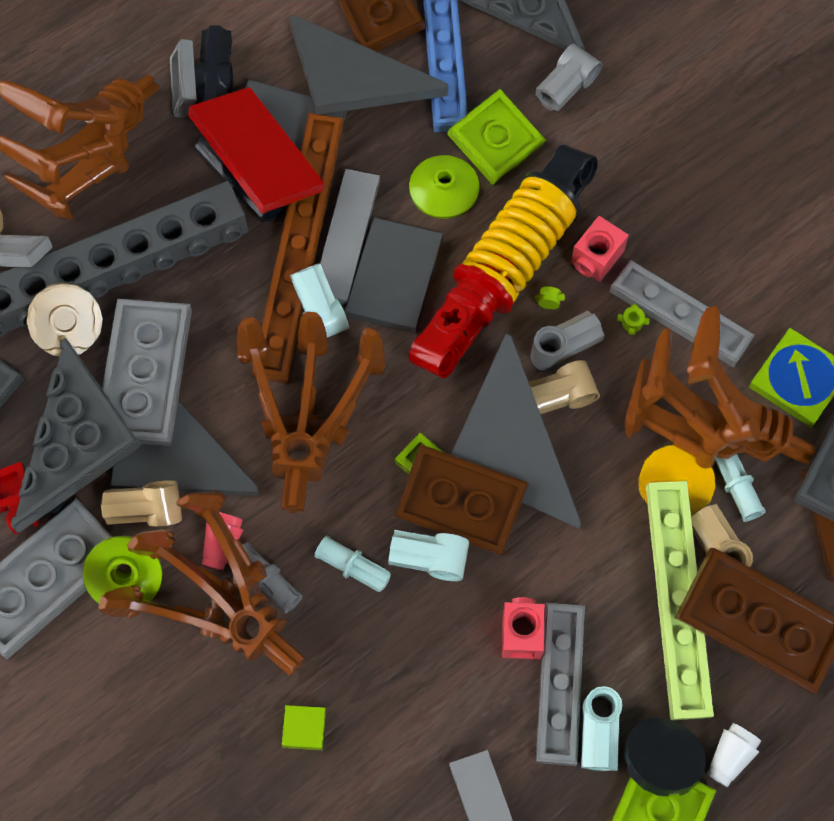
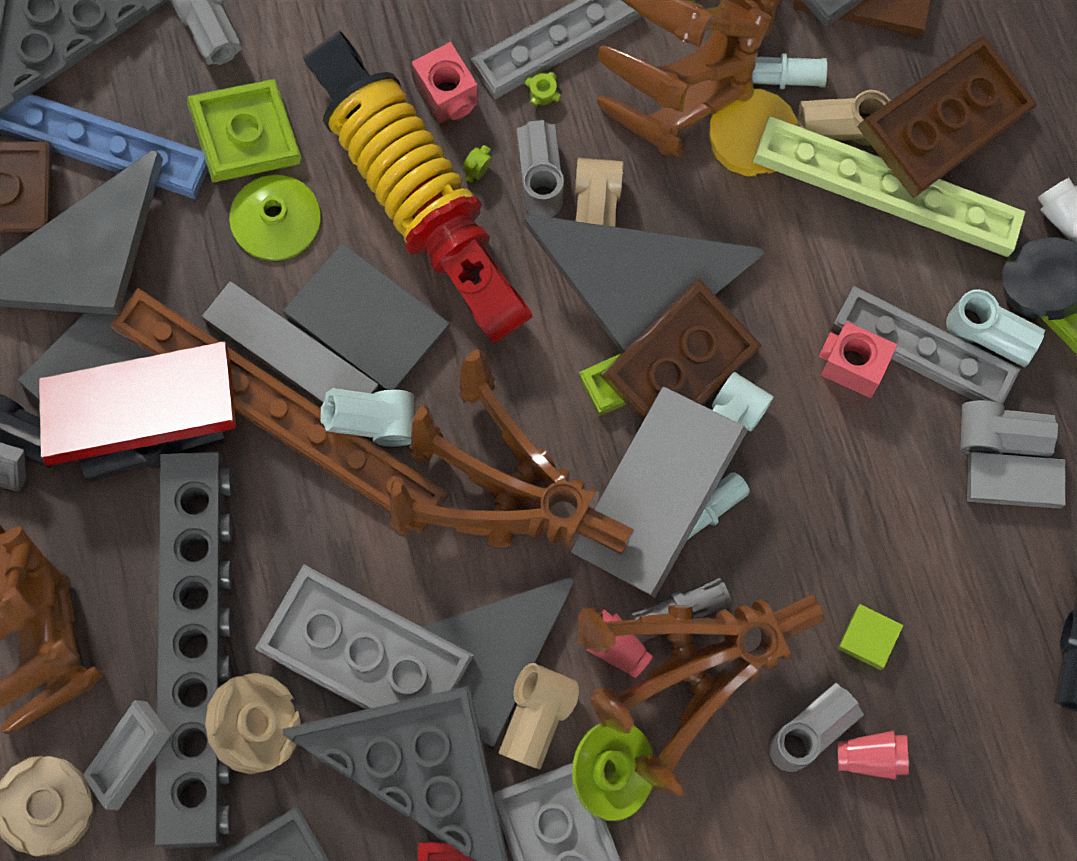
camera: 70 degrees left, 5 degrees up
none -> light grey tile [571,387,748,598]
none -> light grey piece [769,683,864,772]
none -> coral cone [837,730,909,780]
none -> light grey piece [960,400,1058,458]

